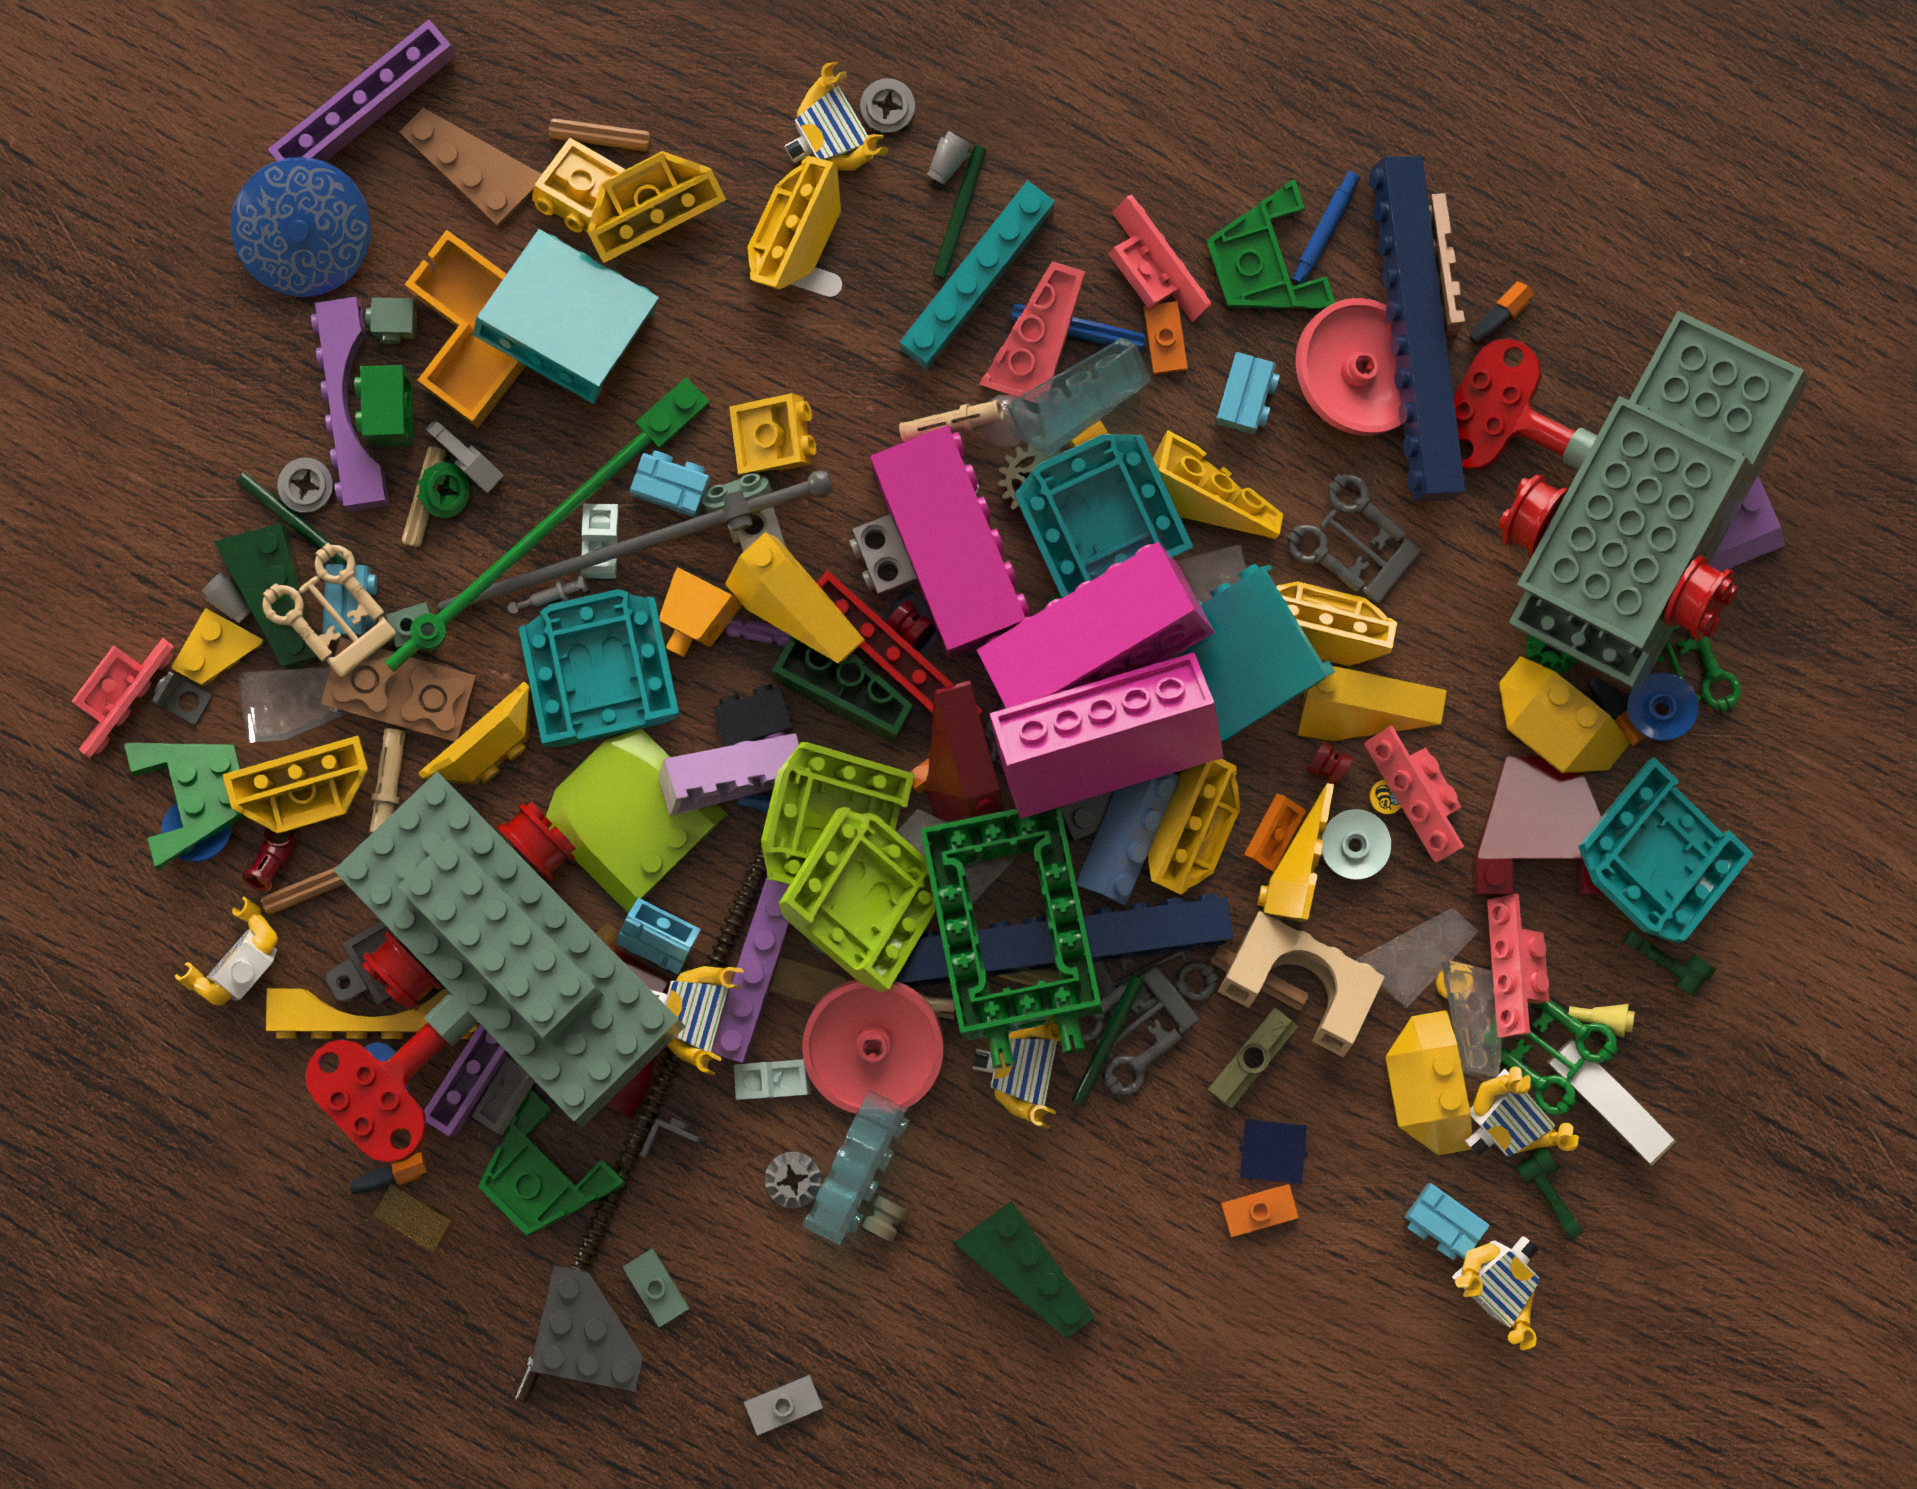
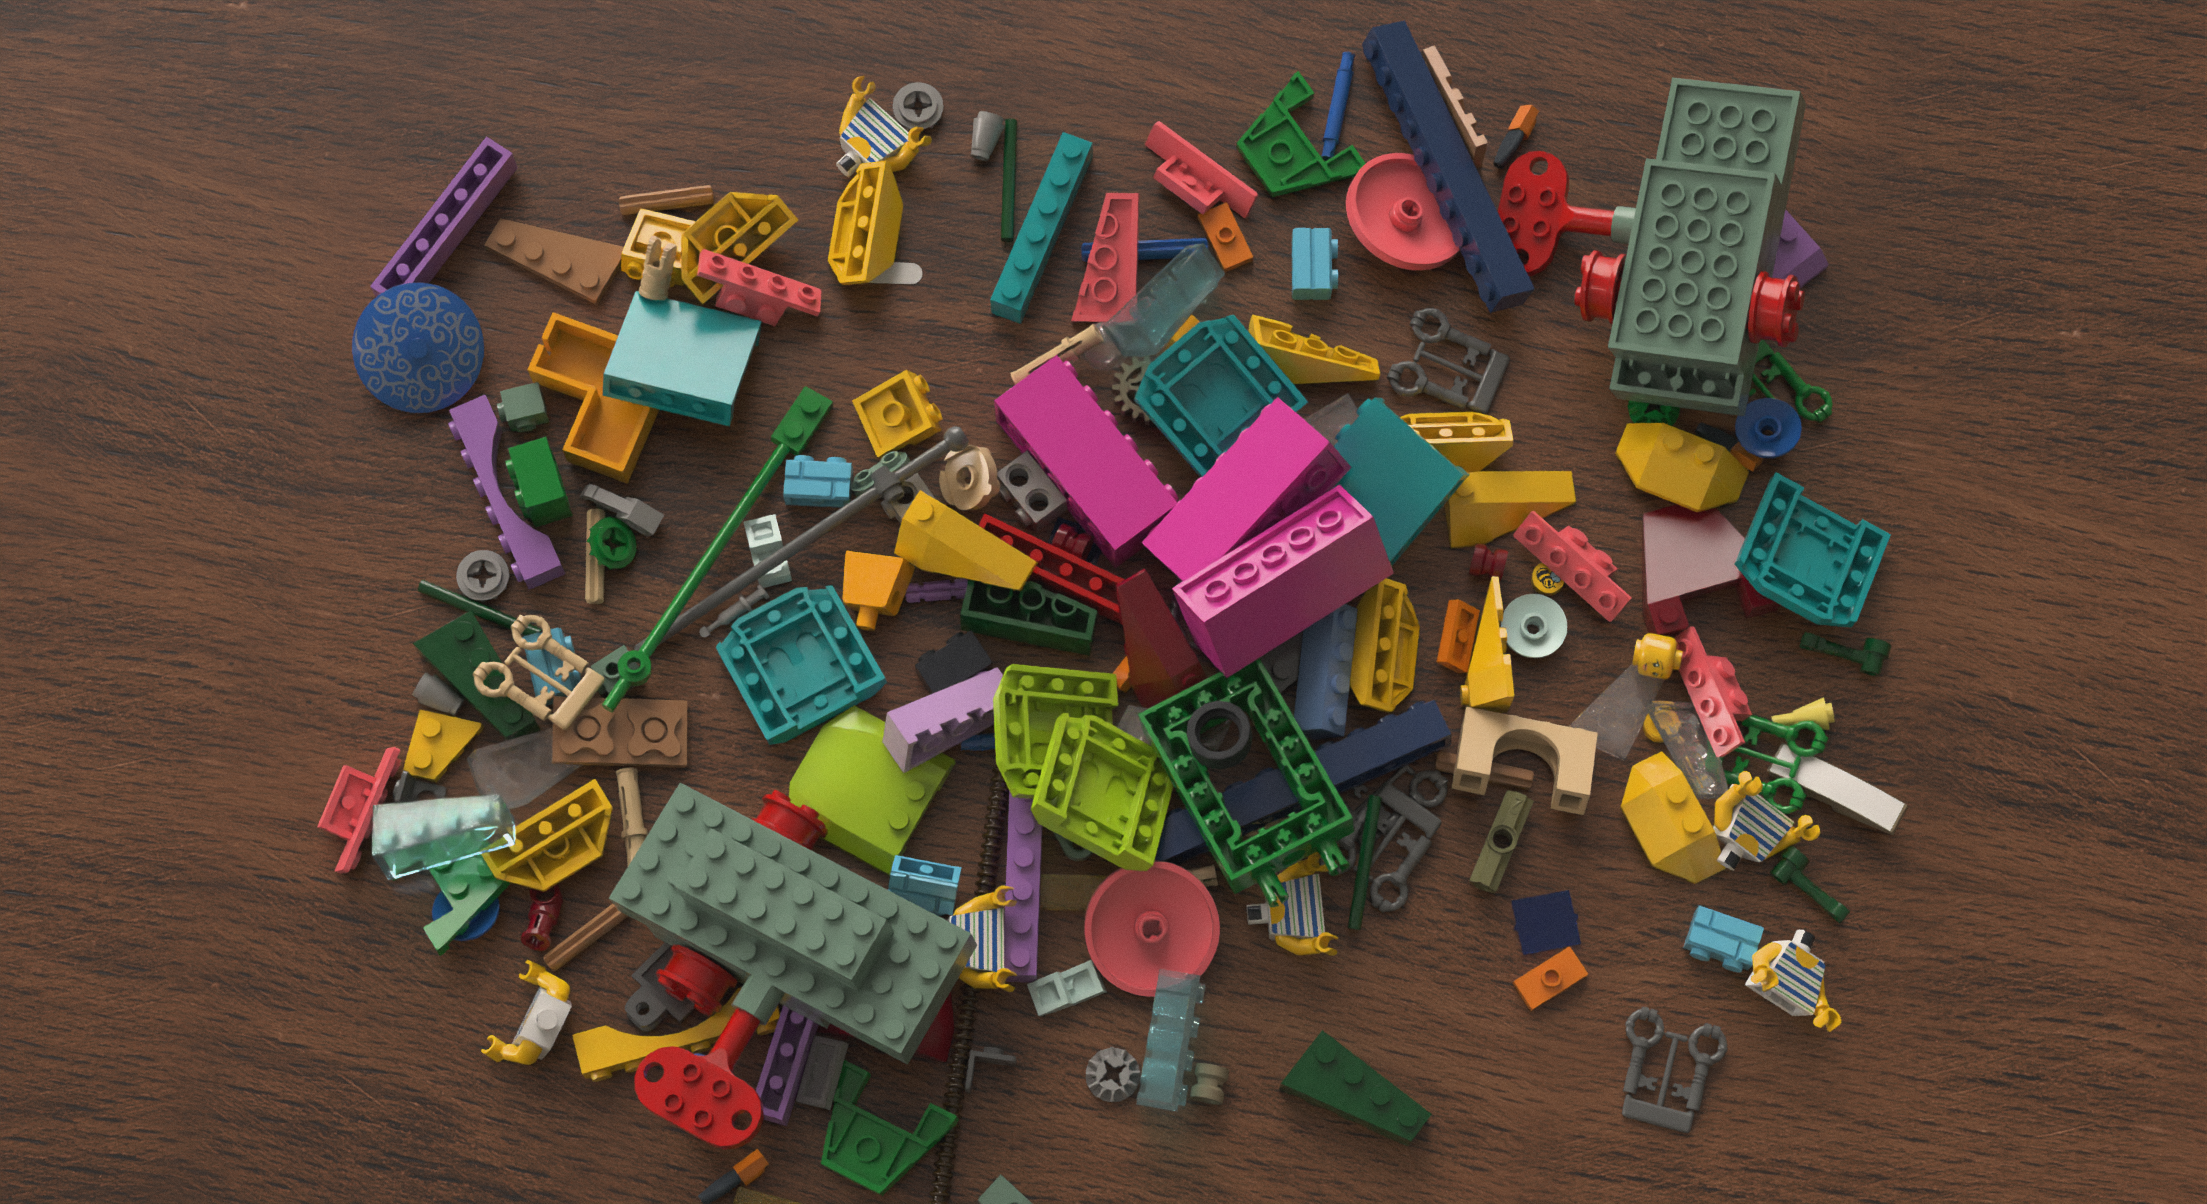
camera: 20 degrees left, 10 degrees down
yellow wedge [418,681,532,785] -> none
none -> clear light blue wedge [372,794,515,880]
none -> tan hinge [639,236,677,300]
none -> coral bracket [697,249,822,326]
none -> tan plate [939,445,1000,511]
none -> black tyre [1187,701,1253,769]
none -> dark grey piece [1622,1006,1728,1133]
none -> yellow head [1632,633,1683,679]

